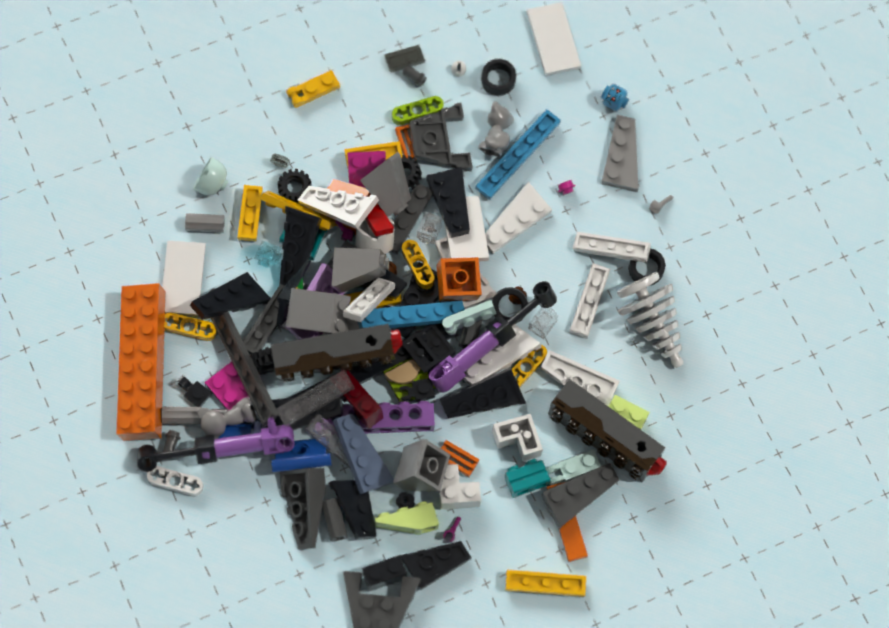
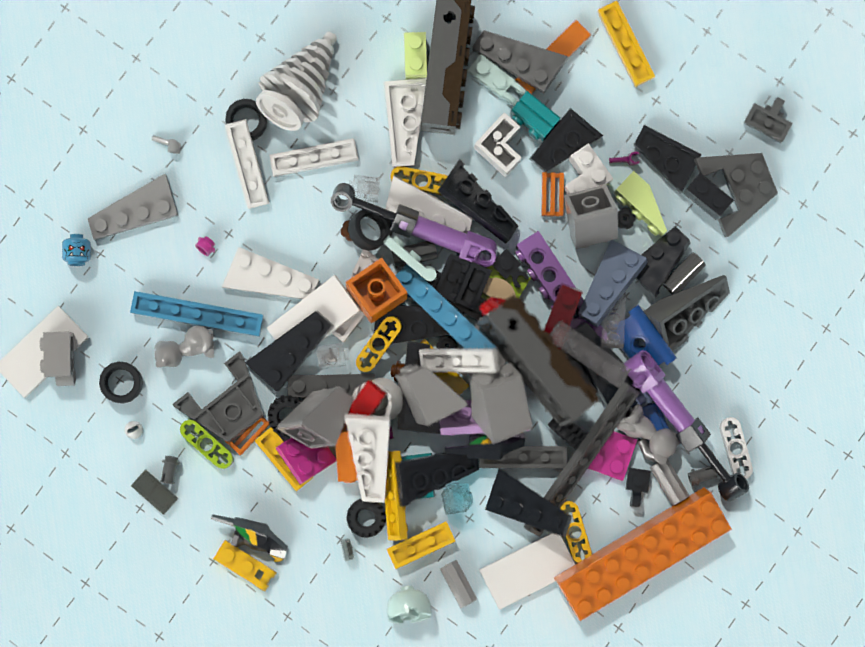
camera: 120 degrees left, 15 degrees up
none -> light grey hinge [40,331,76,386]
none -> black animal [211,514,288,562]
none -> black wing [529,108,603,172]

